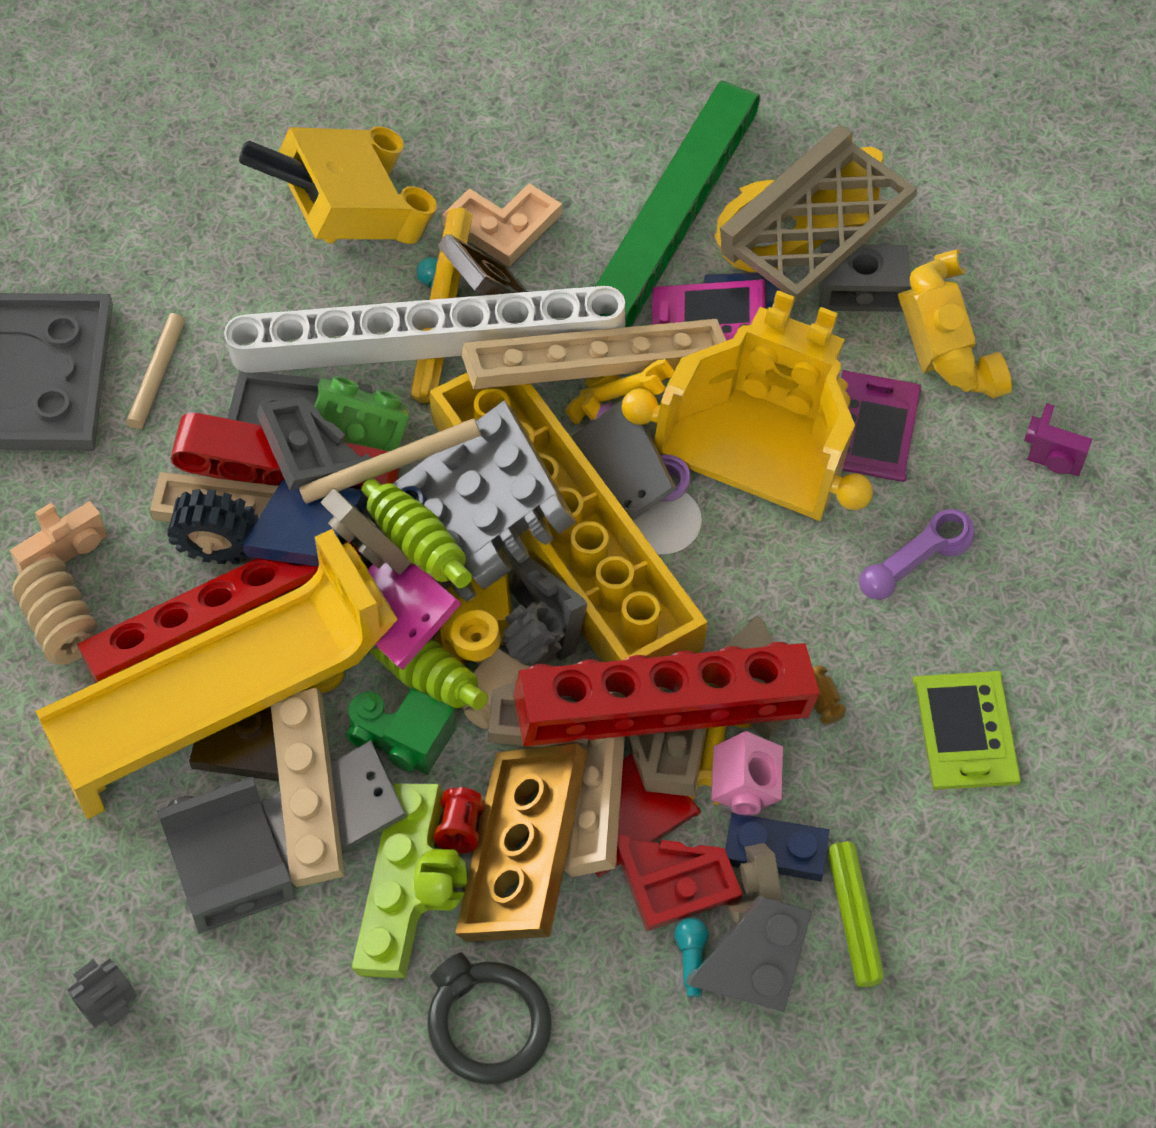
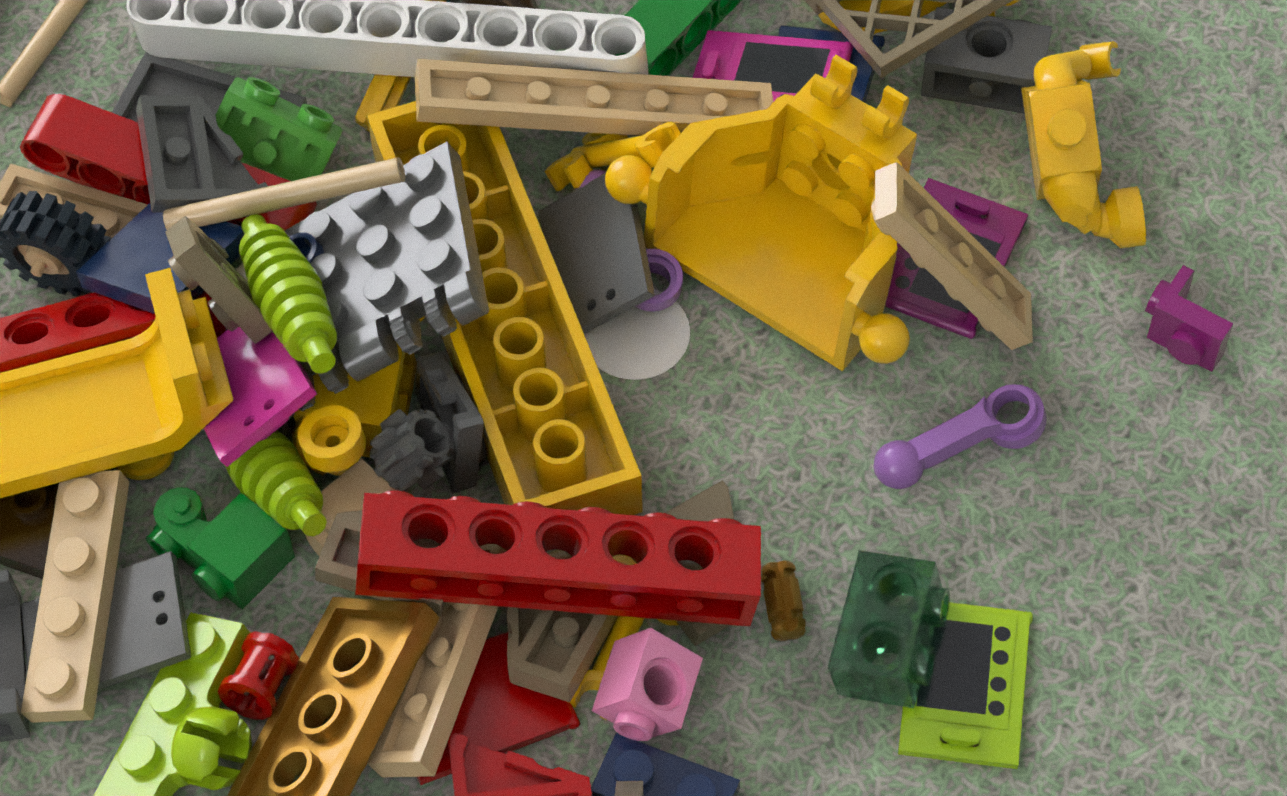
camera: 15 degrees right, 0 degrees up
none -> clear green brick [828,550,950,708]
none -> tan plate [871,162,1033,350]

